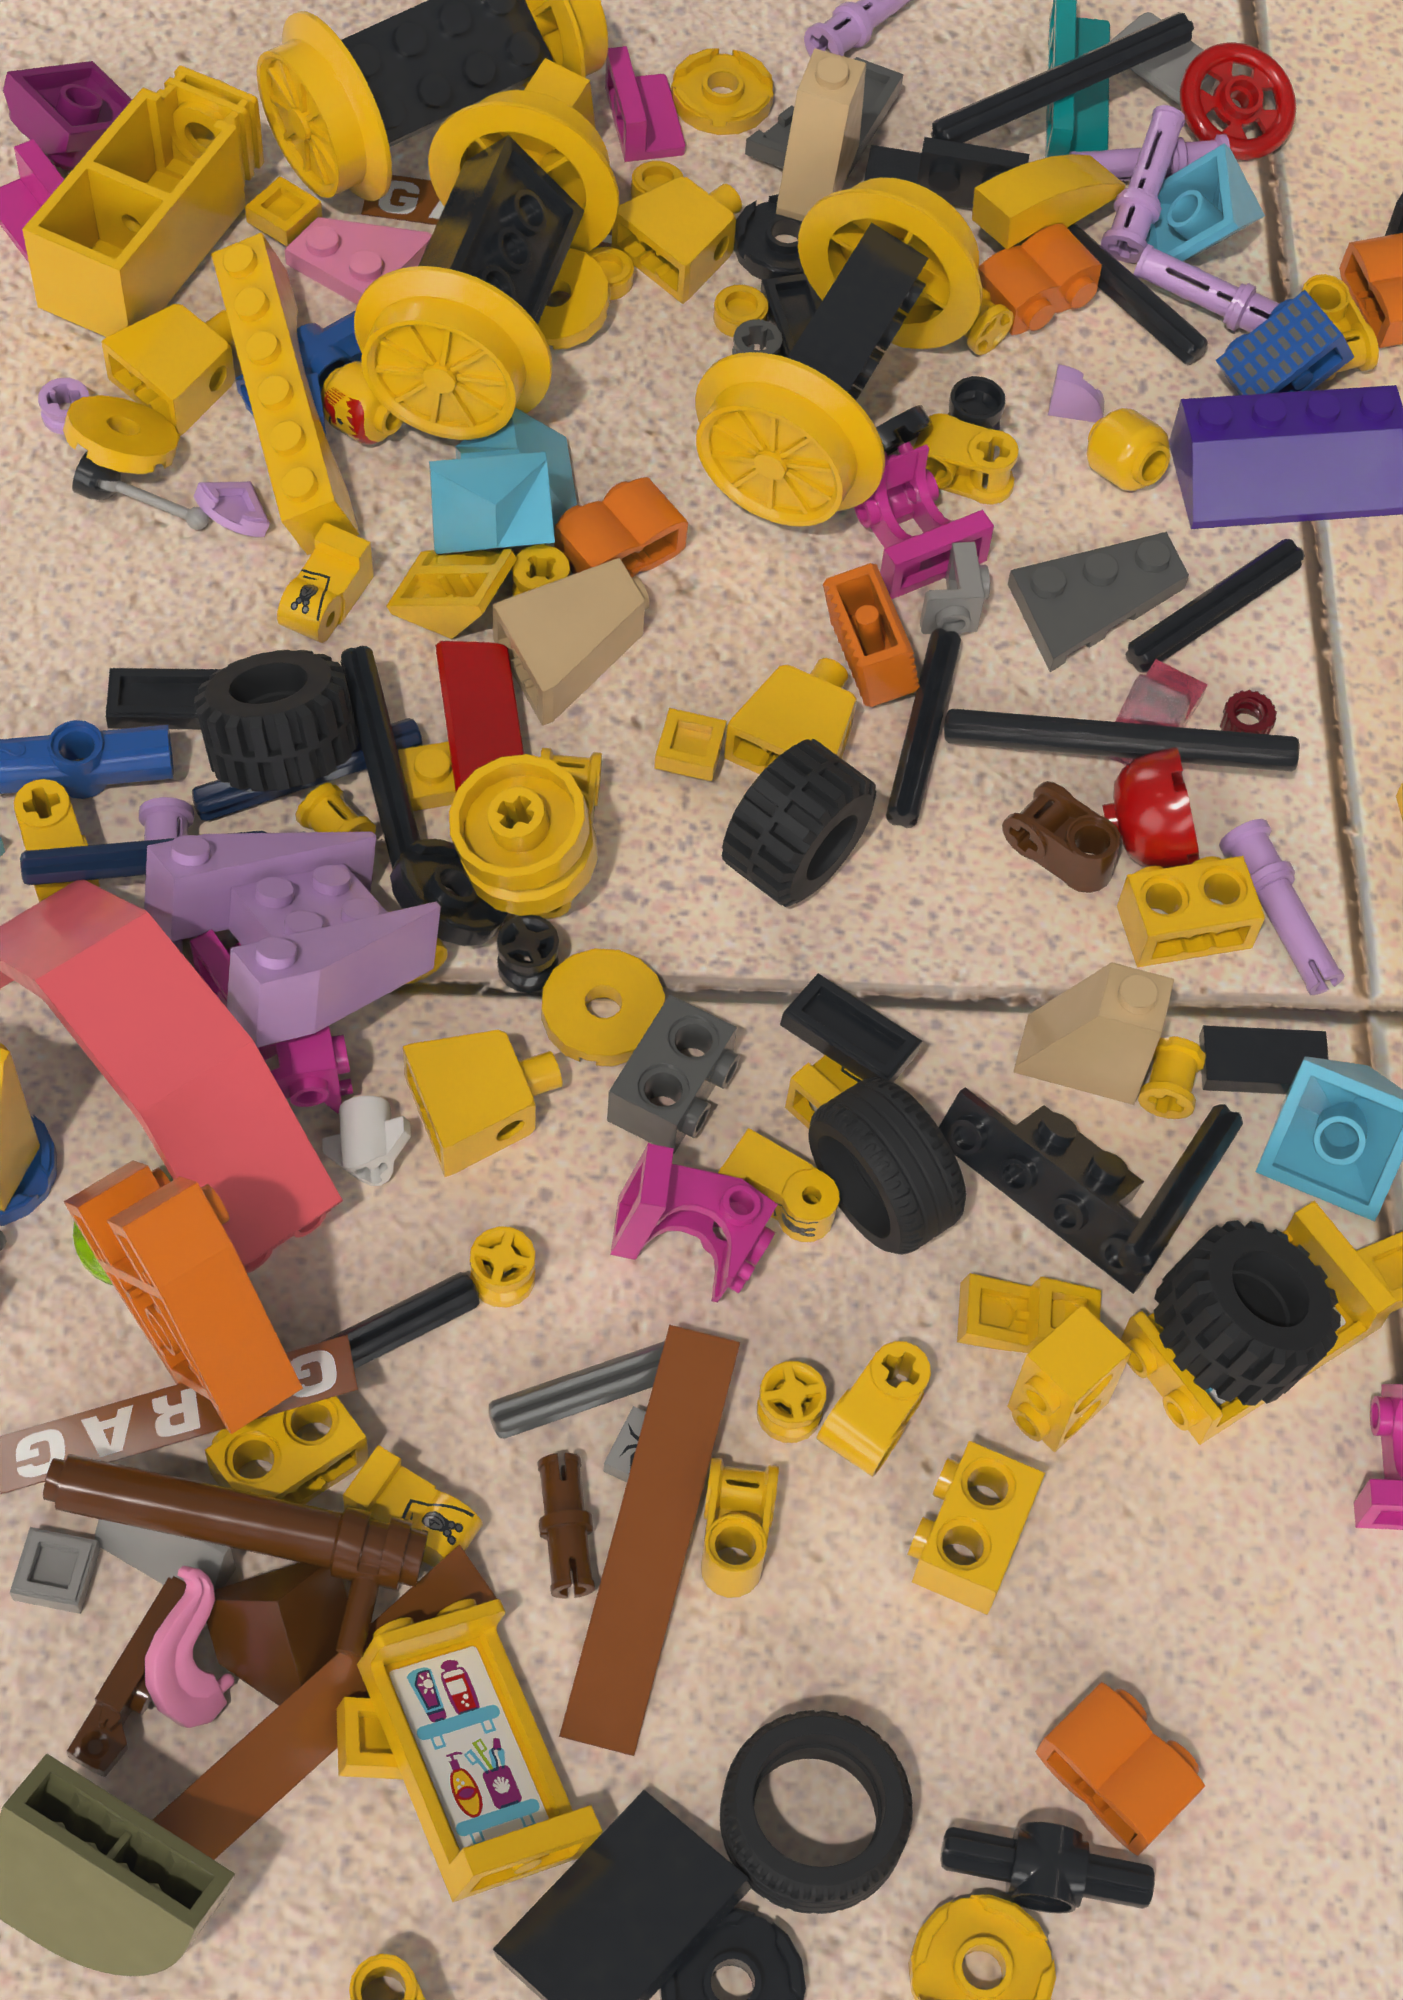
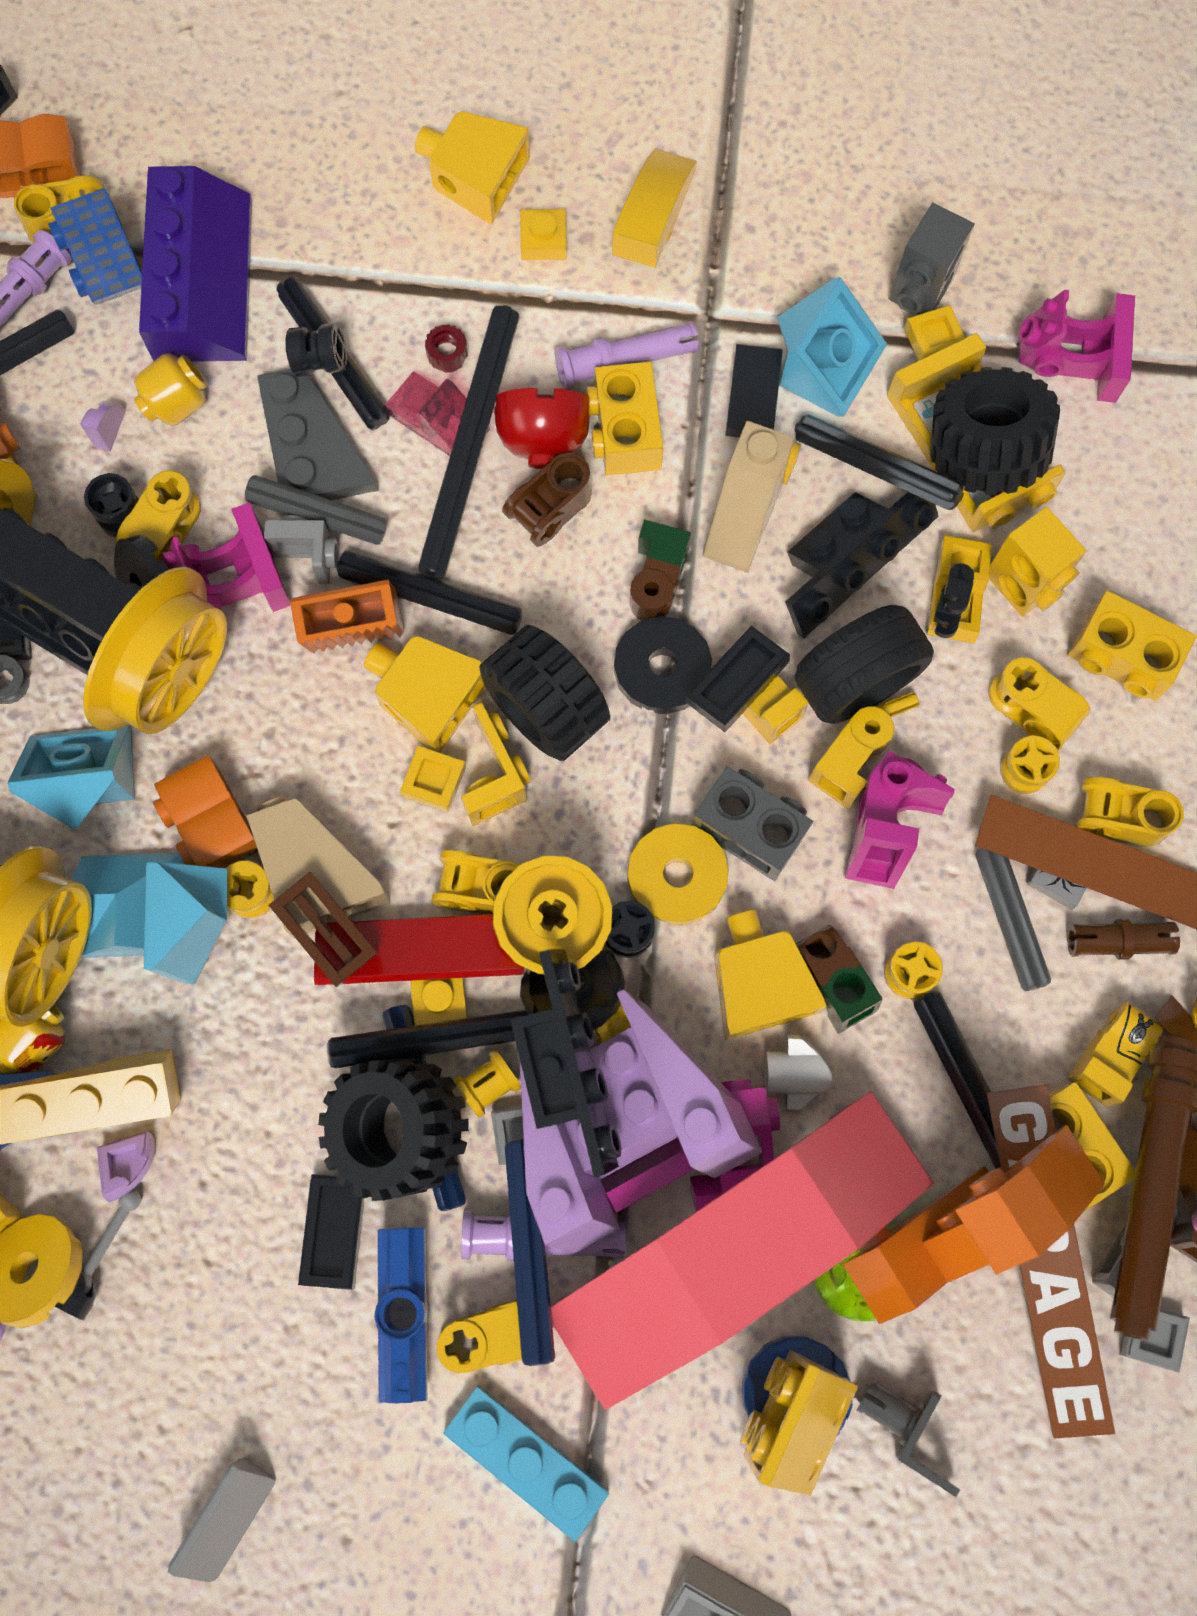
camera: 80 degrees left, 15 degrees up
yellow leg [277,522,374,643] -> none
yellow slope [386,549,517,639] -> none
none -> medium azure slope [7,725,135,830]
none -> dark grey axle [245,475,387,545]
none -> reddish brown tile [268,872,379,987]
none -> black wheel [285,323,347,377]
none -> yellow bracket [460,702,531,826]
none -> black bracket [510,949,622,1177]
none -> black tile [614,616,712,714]
none -> leg [630,519,691,621]
none -> leg [796,925,883,1034]
none -> yellow piece [873,691,920,717]
none -> black piece [933,563,974,638]

